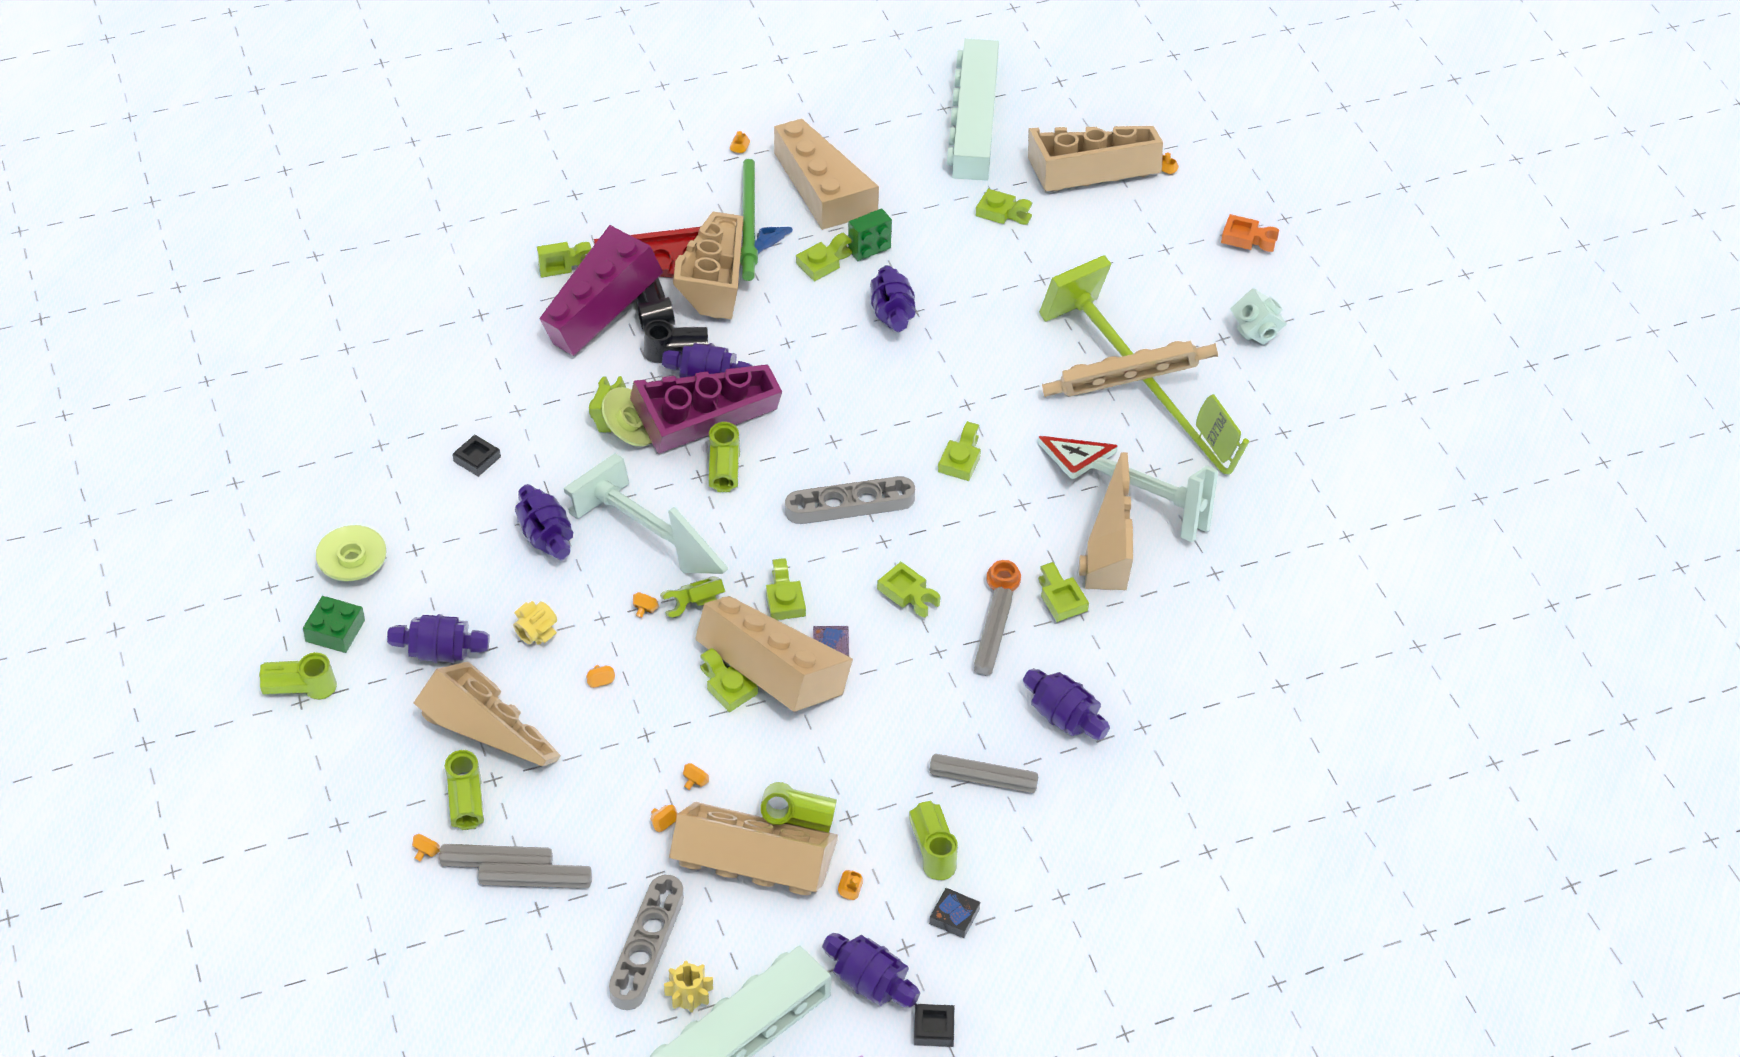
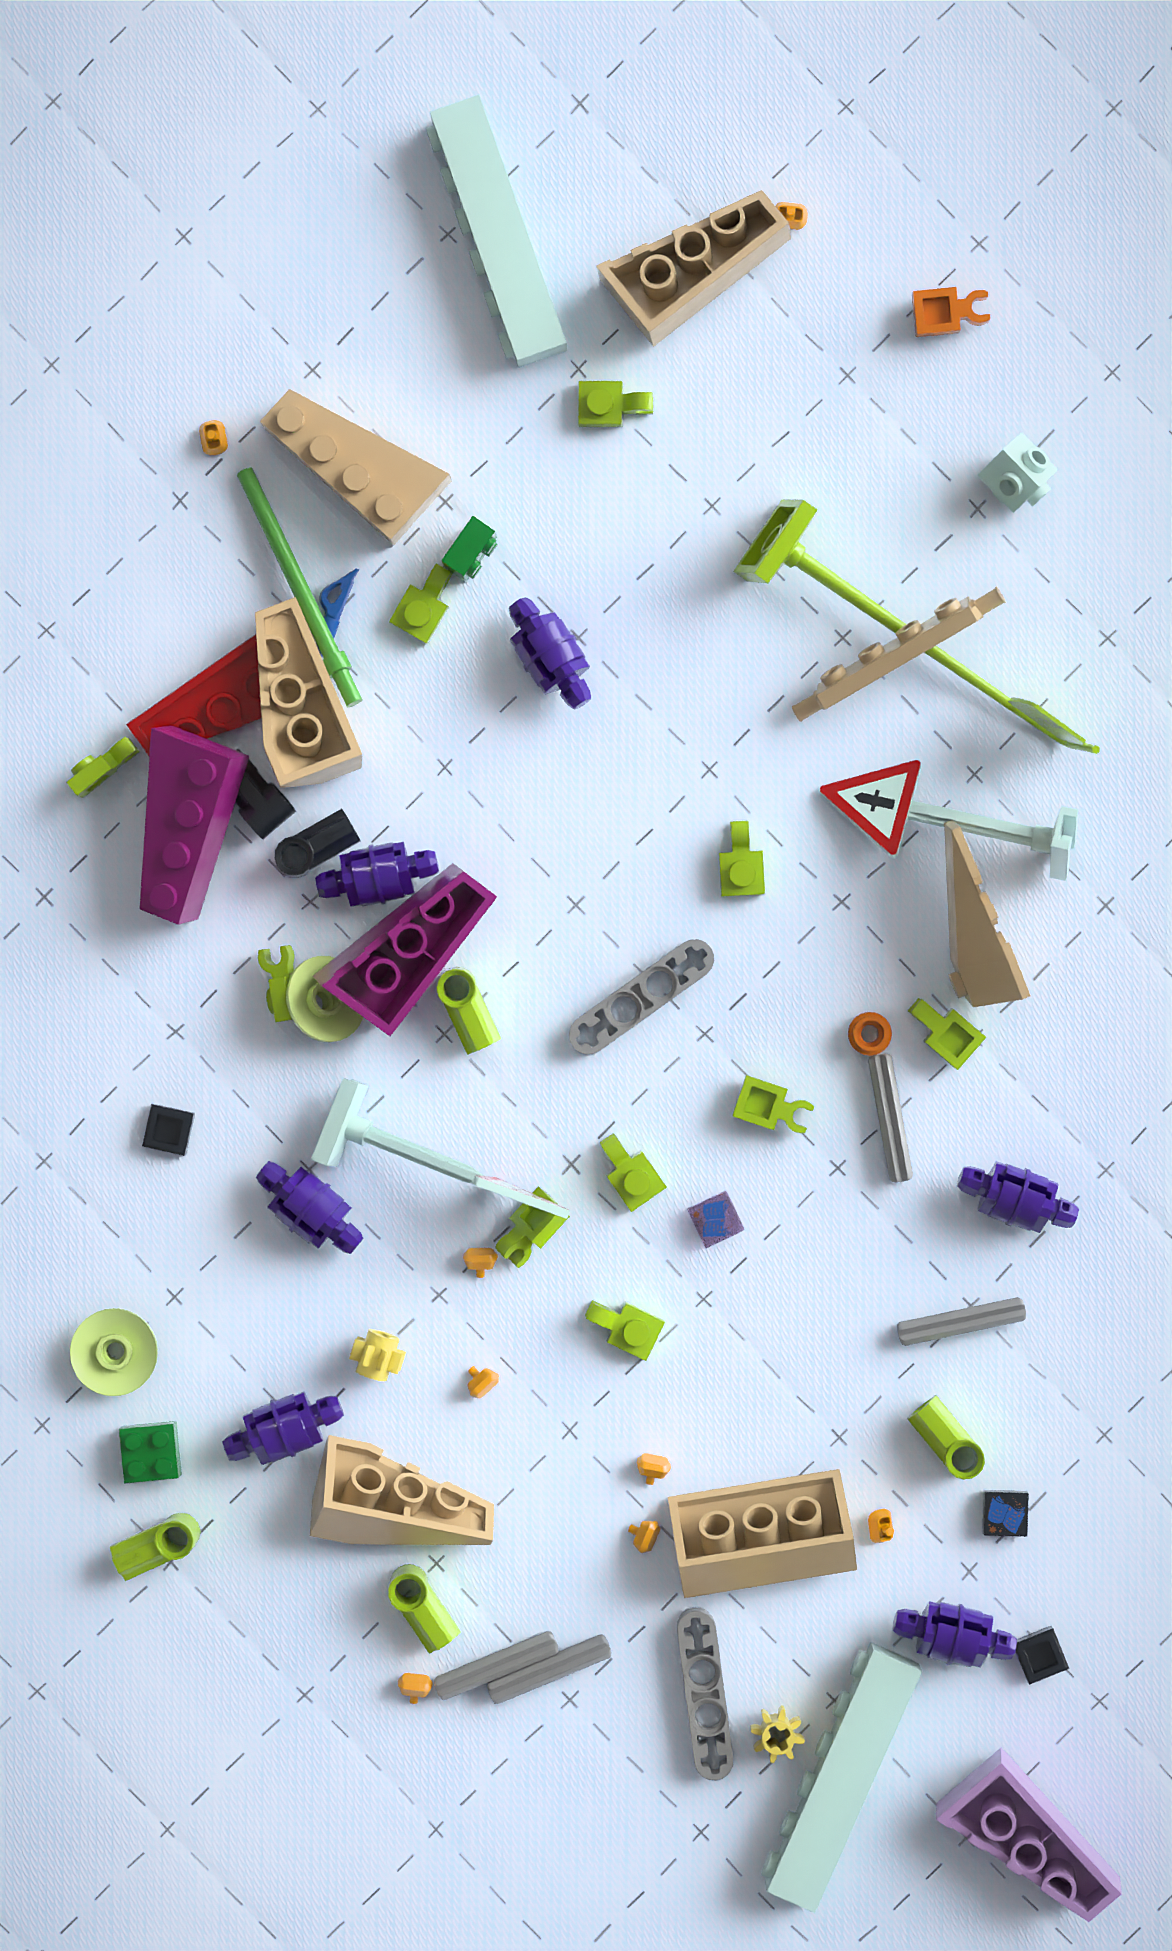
camera: 20 degrees left, 40 degrees up
tan wedge [695,596,853,712] -> none
lime piece [760,782,837,833] -> none

